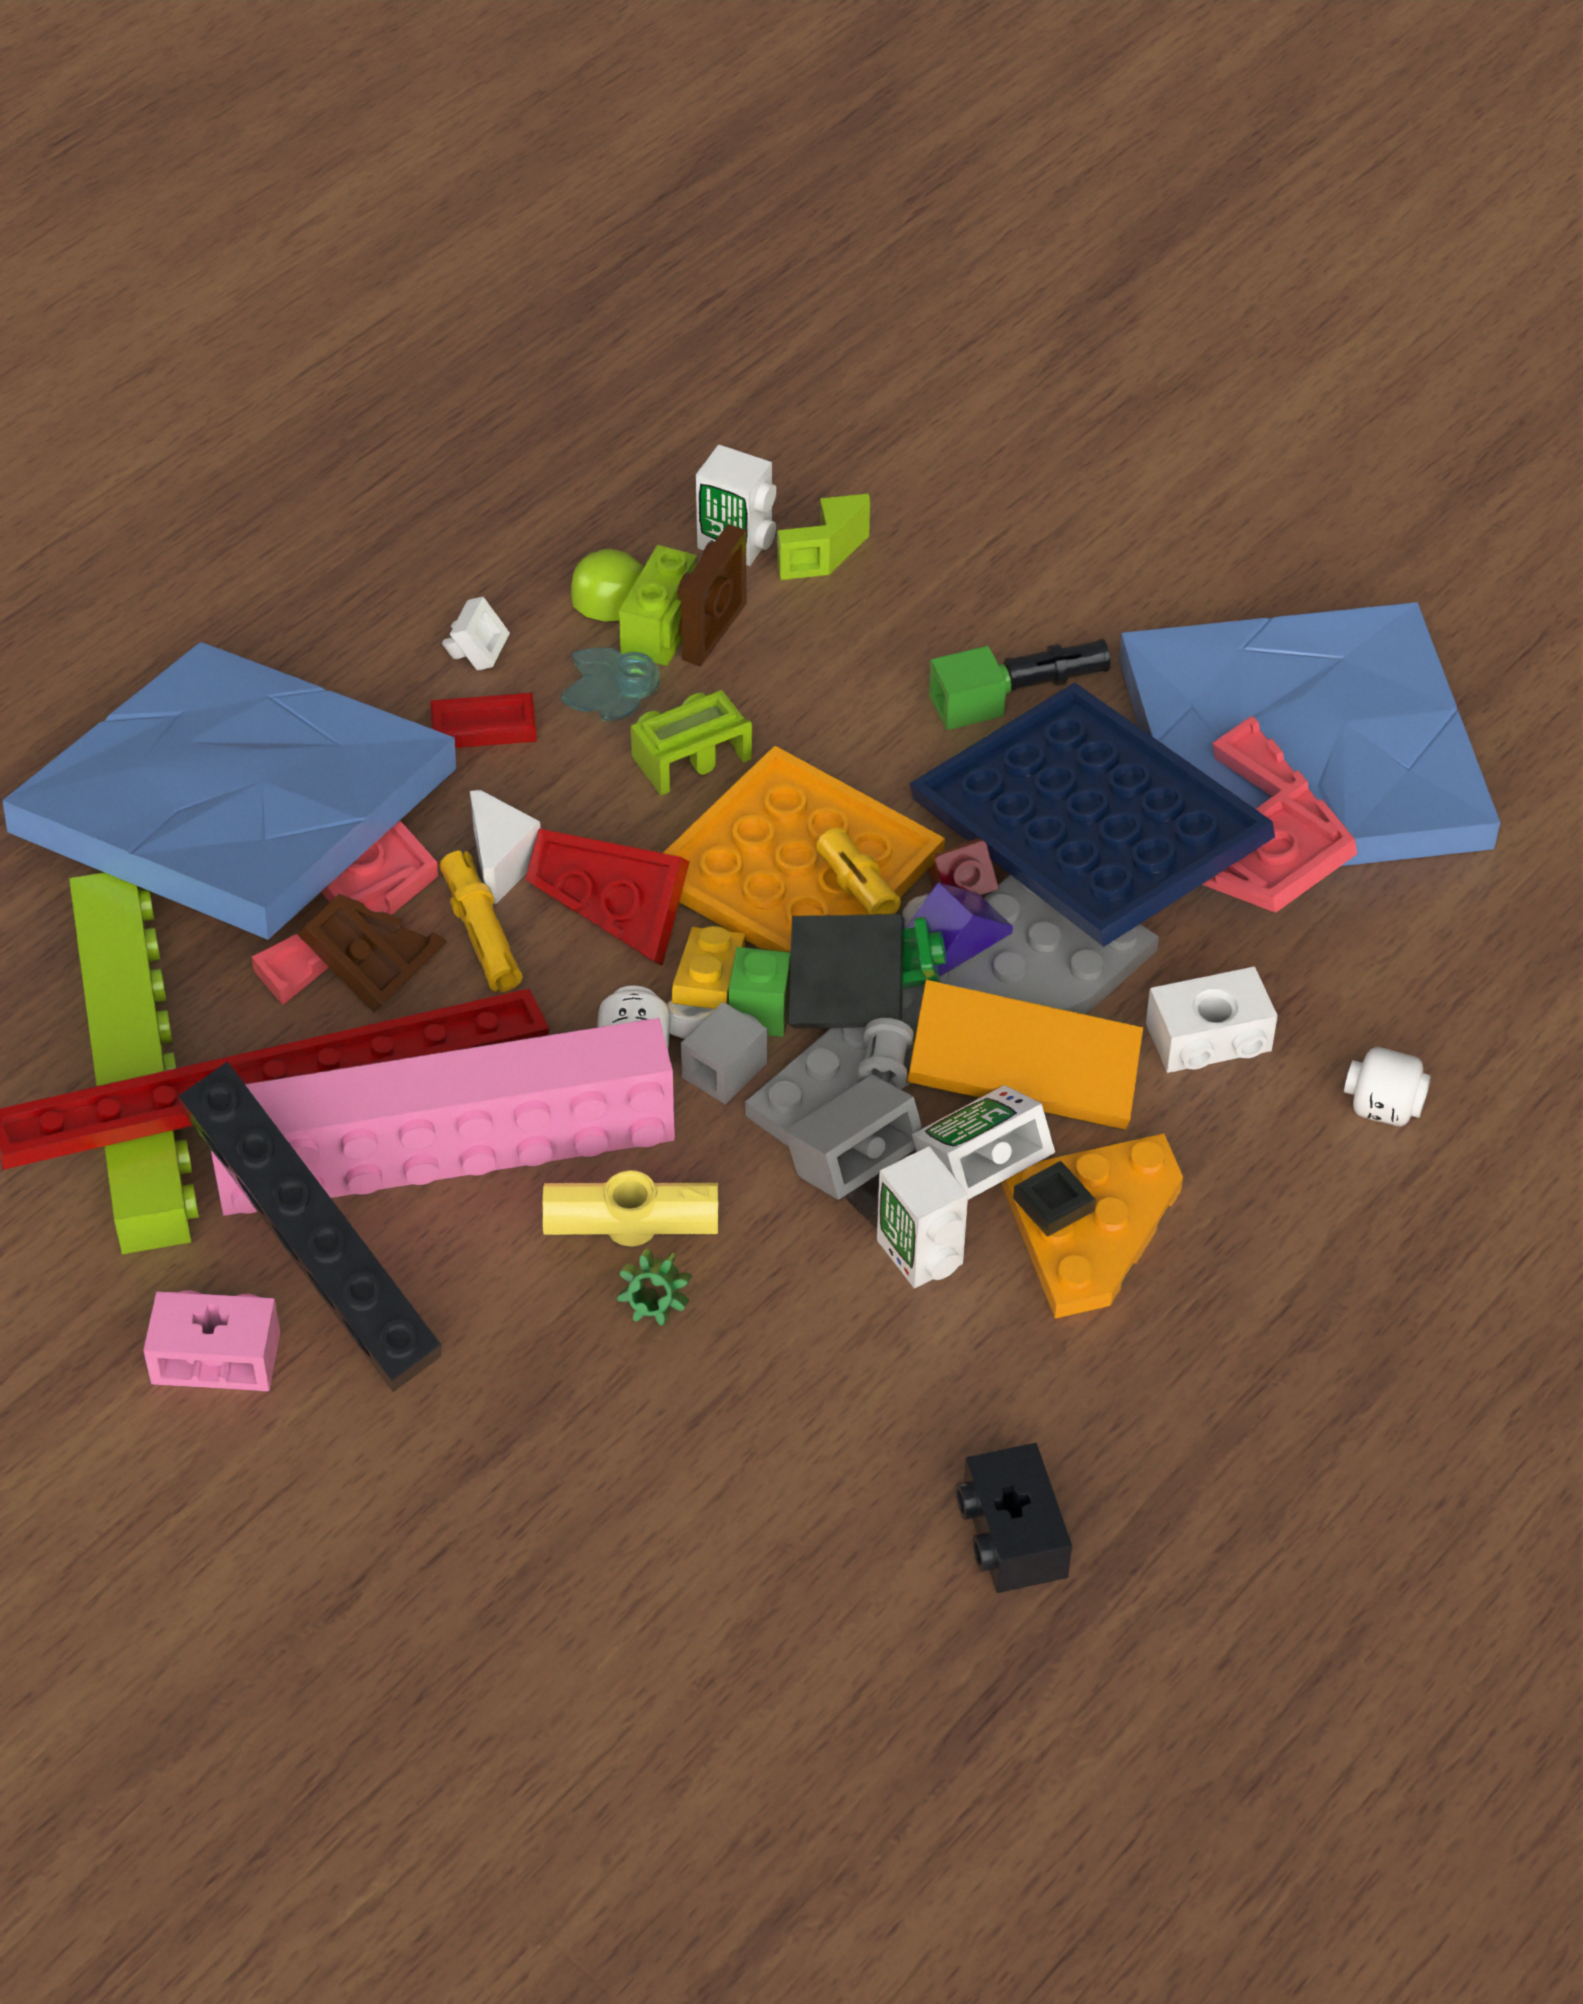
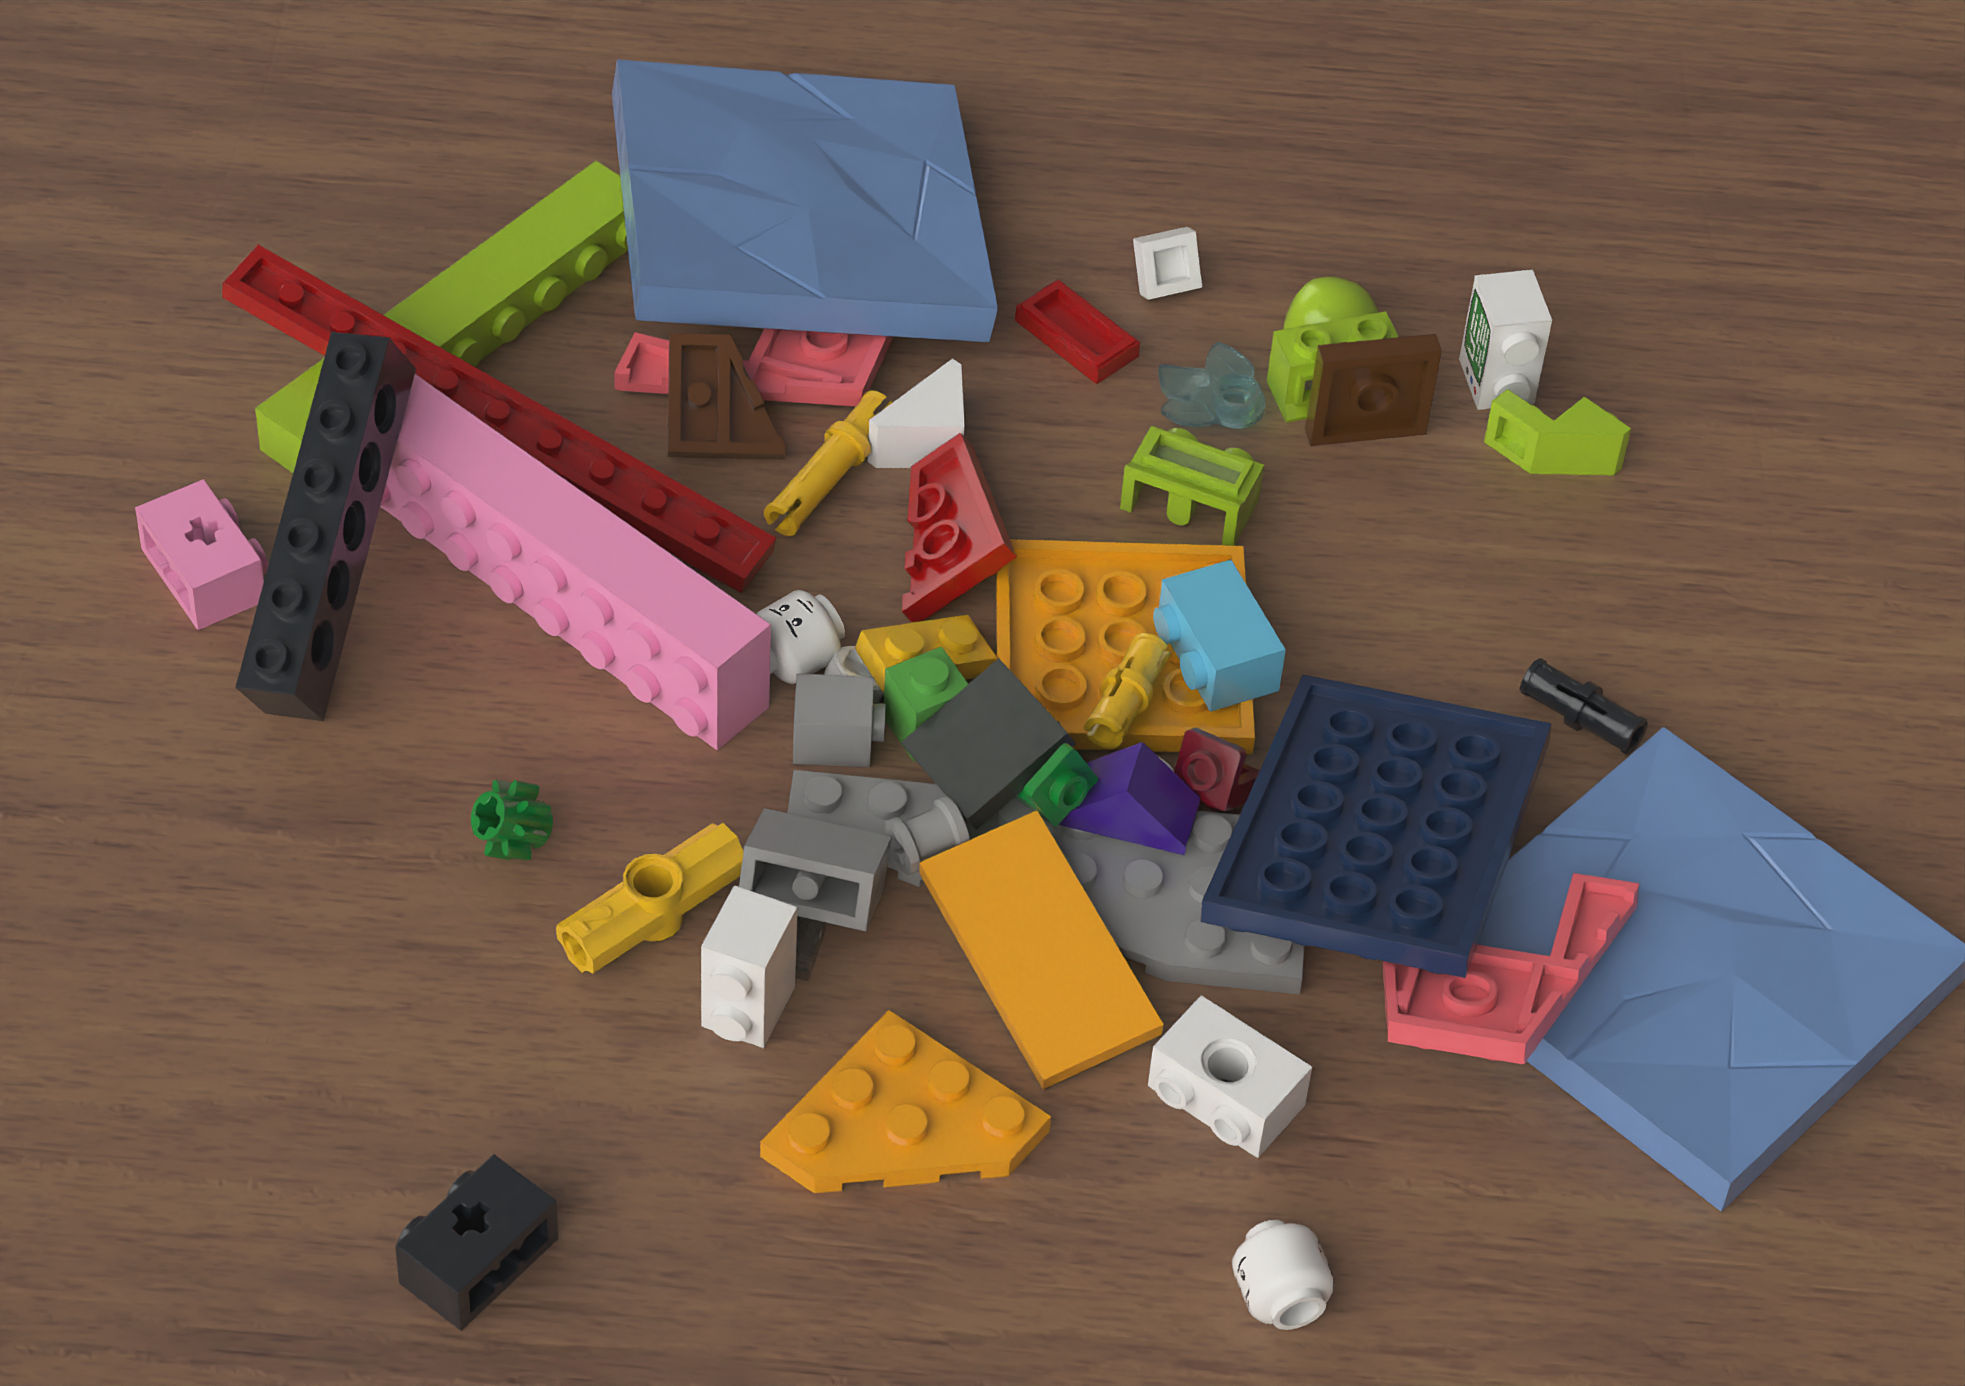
camera: 50 degrees right, 0 degrees up
light yellow piece [542,1170,718,1247] -> none
white brick [912,1085,1055,1200] -> none
bright green brick [929,646,1011,730] -> none
pearl dark grey tile [1013,1161,1096,1237] -> none
none -> yellow piece [556,823,744,974]
none -> medium azure brick [1153,560,1286,712]

